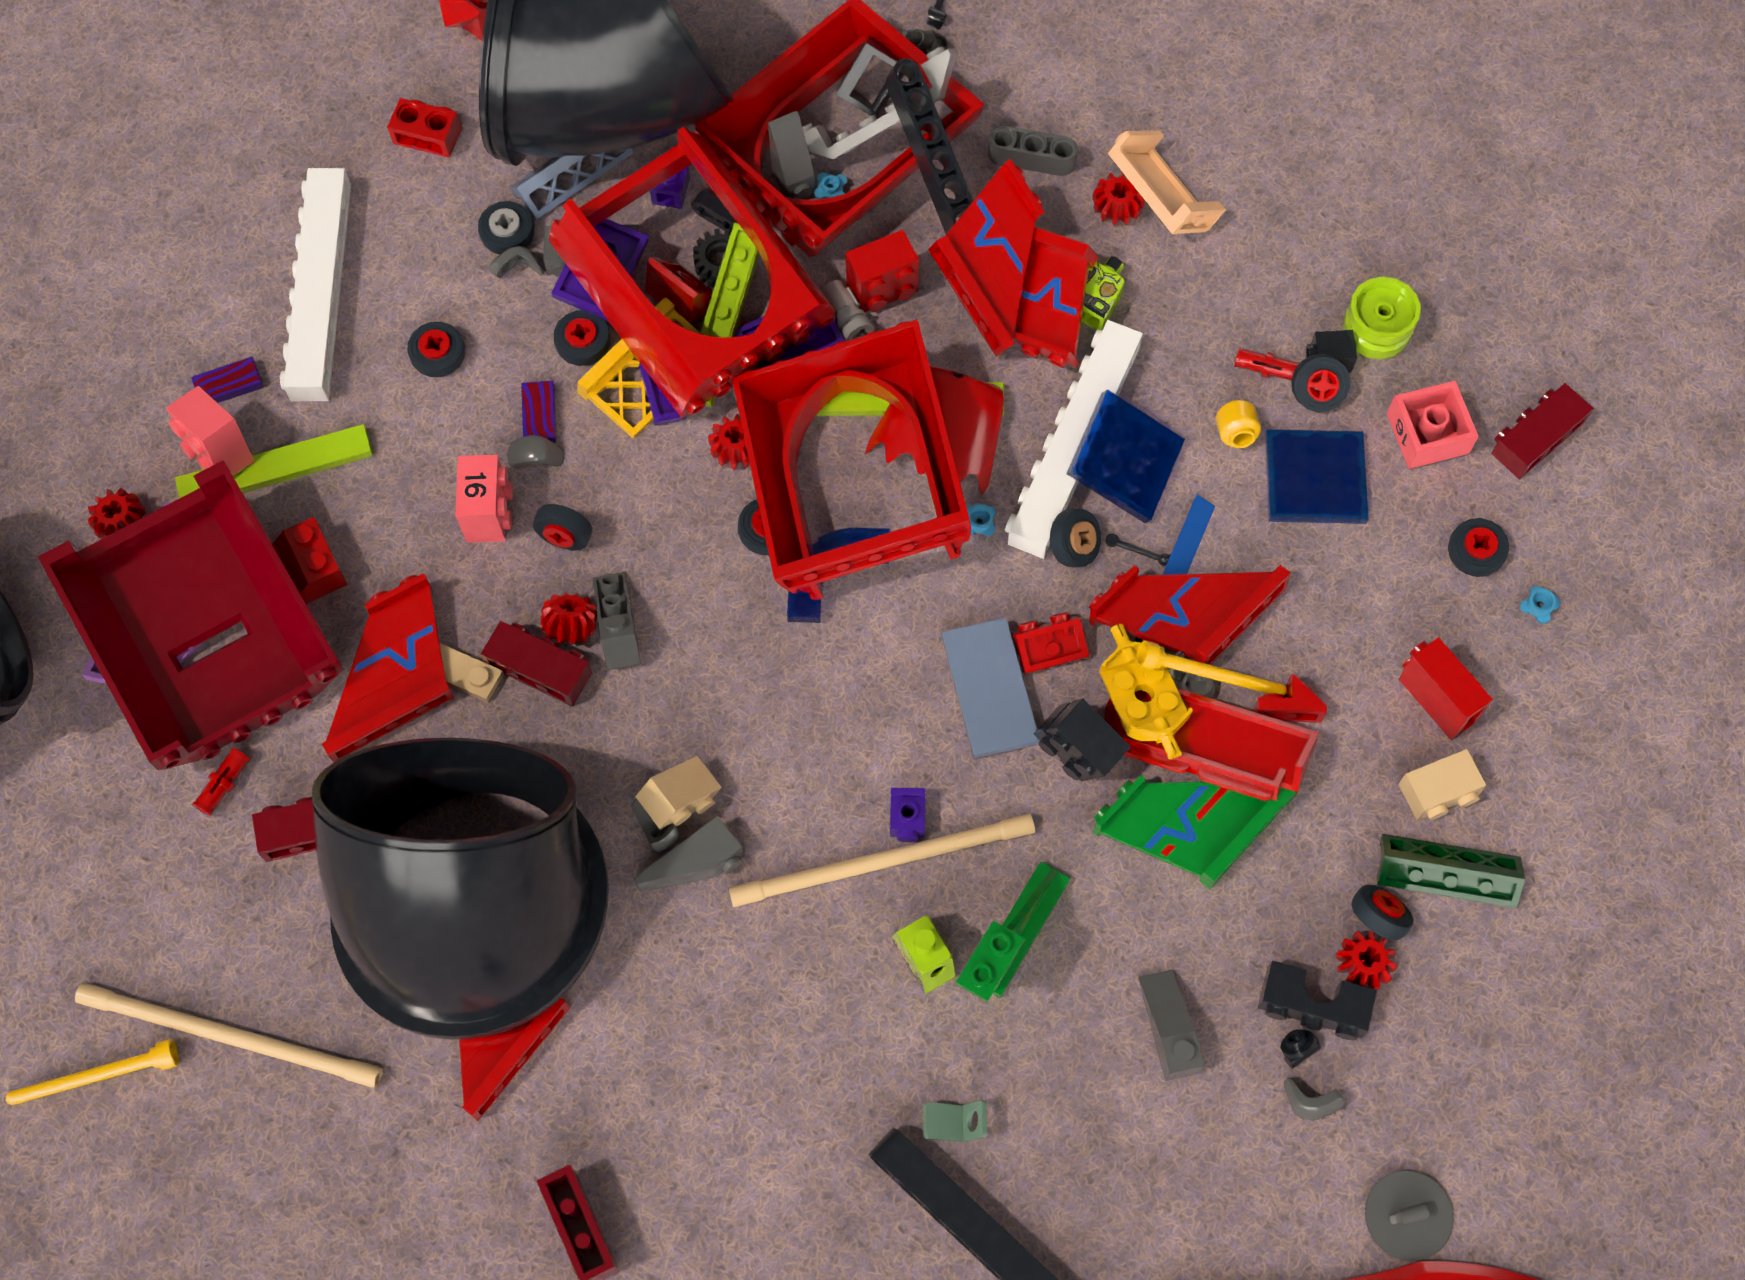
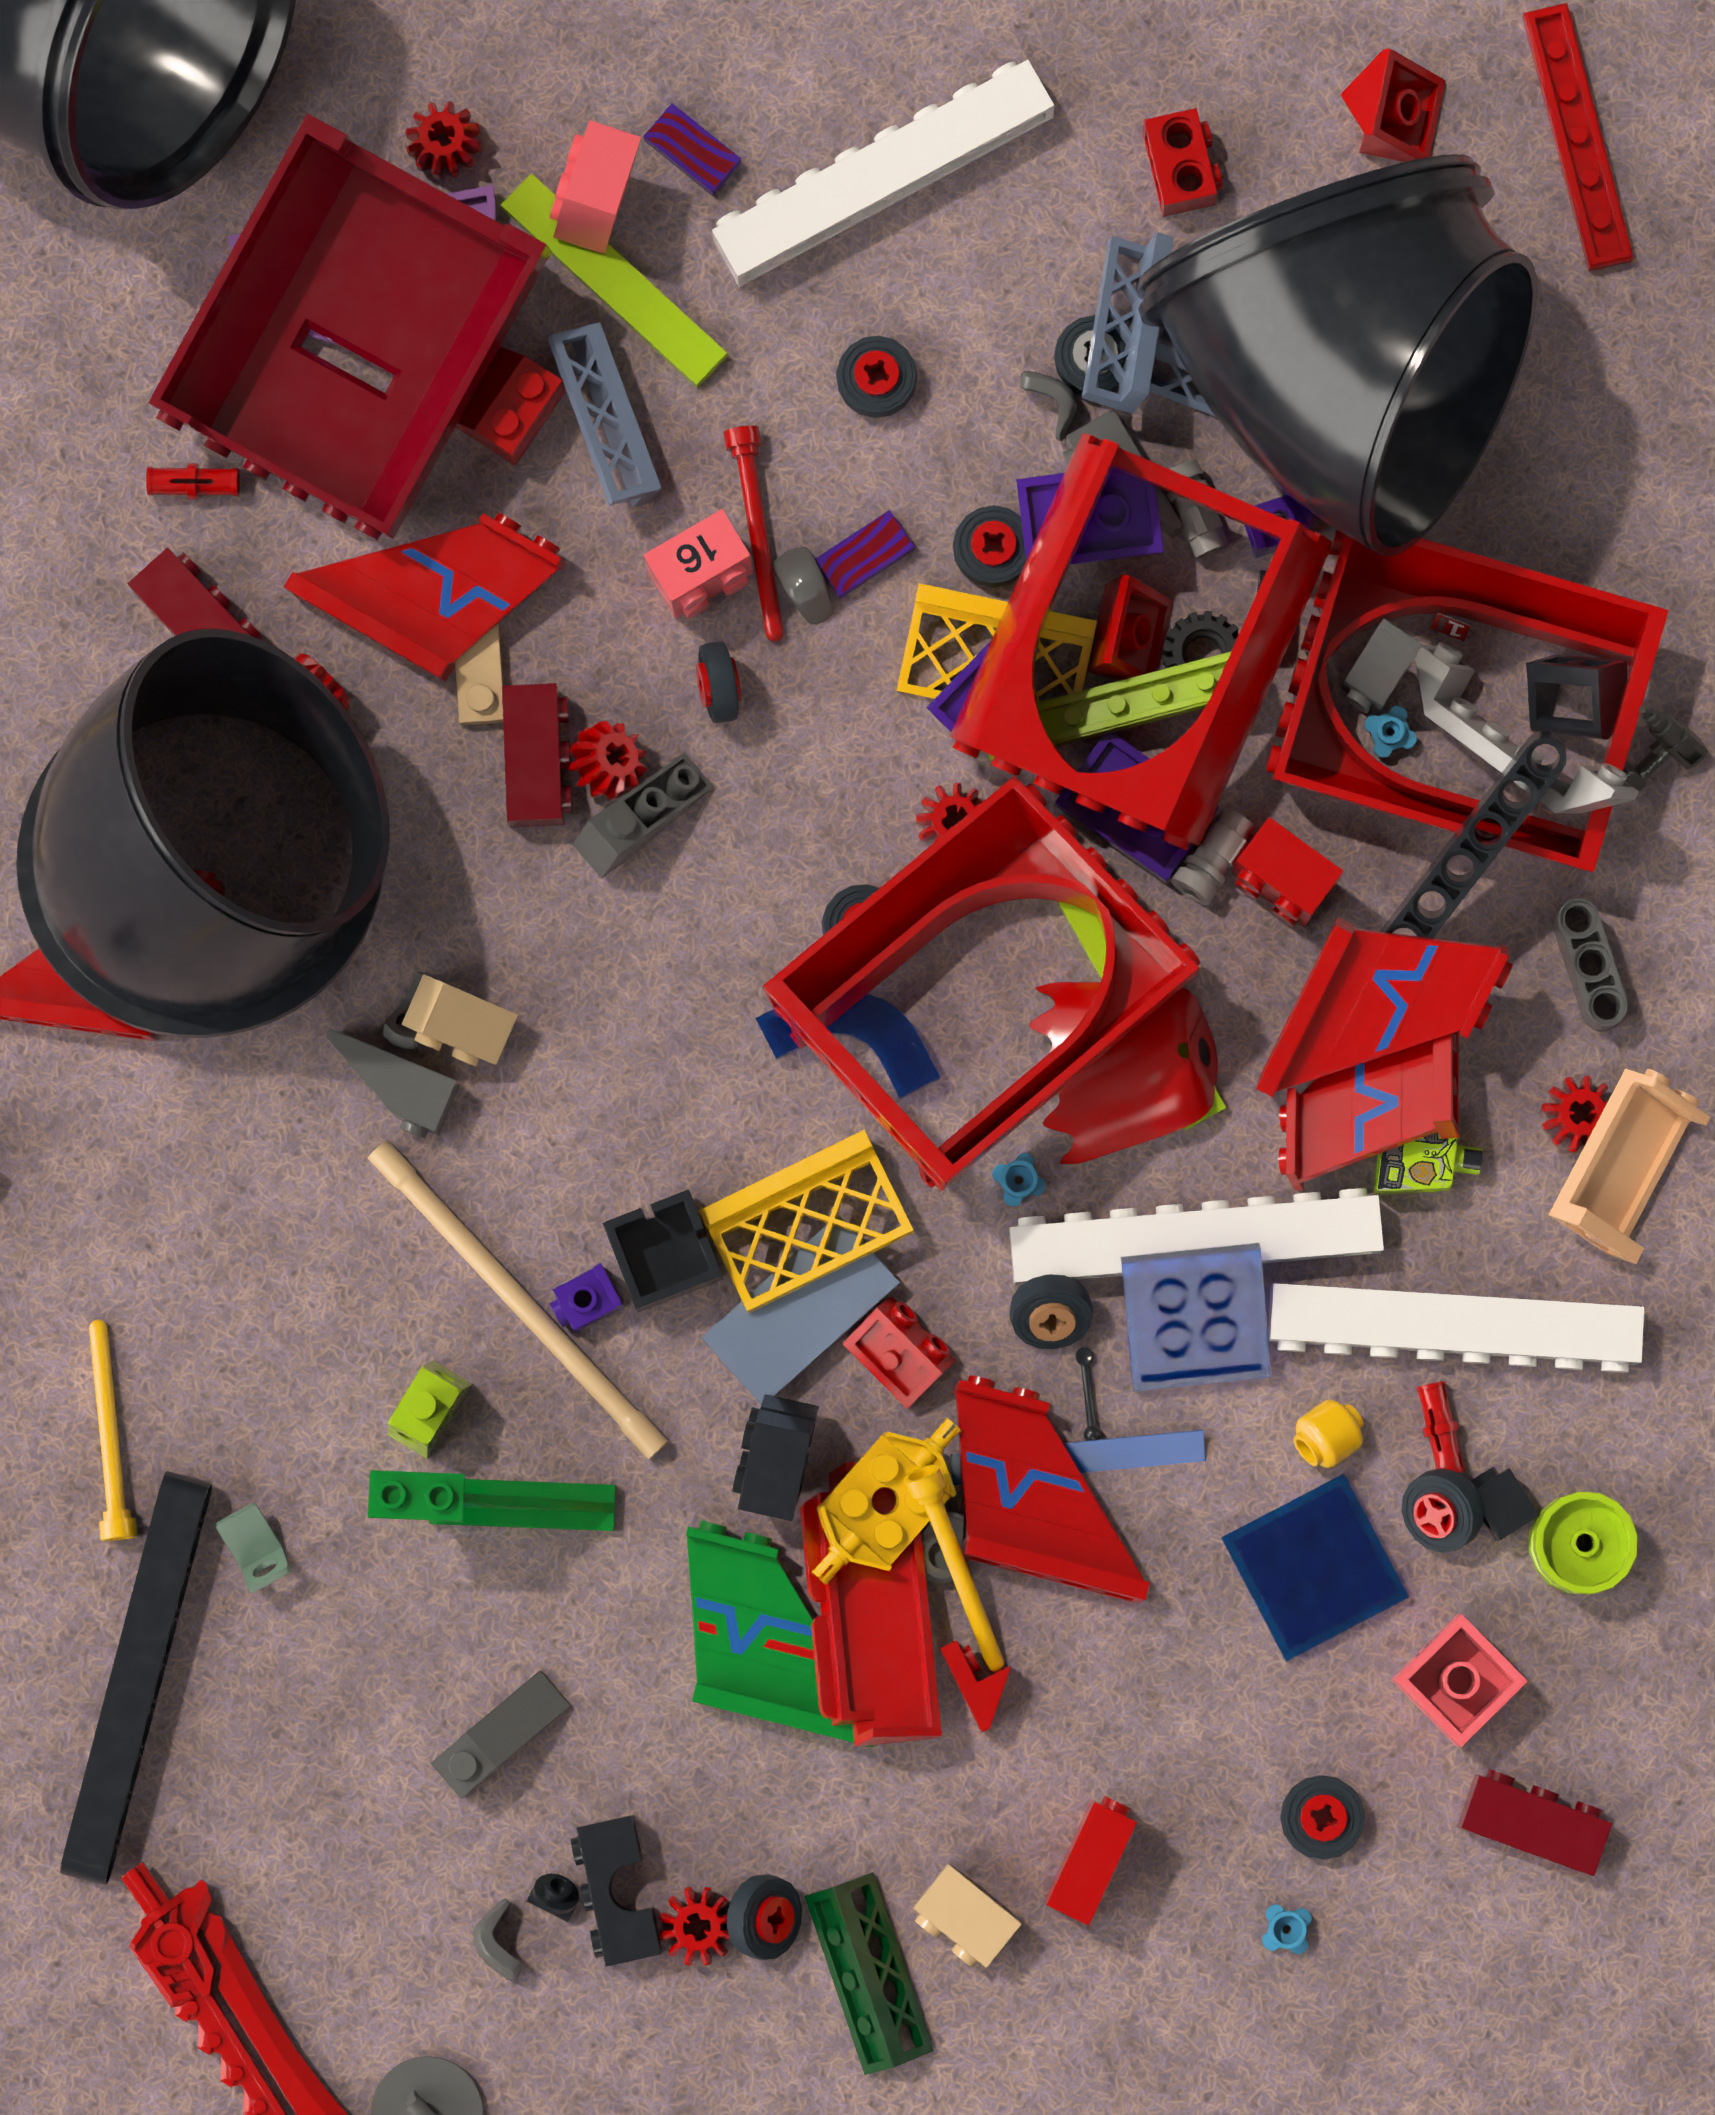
camera: 65 degrees right, 15 degrees up
none -> yellow piece [89,1319,138,1541]
none -> sand blue fence [547,322,662,507]
none -> black piece [603,1189,724,1313]
none -> yellow fence [699,1130,915,1313]
none -> red piece [723,425,784,642]
none -> sand blue fence [1082,232,1174,414]
none -> light grey axle [1162,459,1229,559]
none -> white brick [1268,1283,1644,1373]

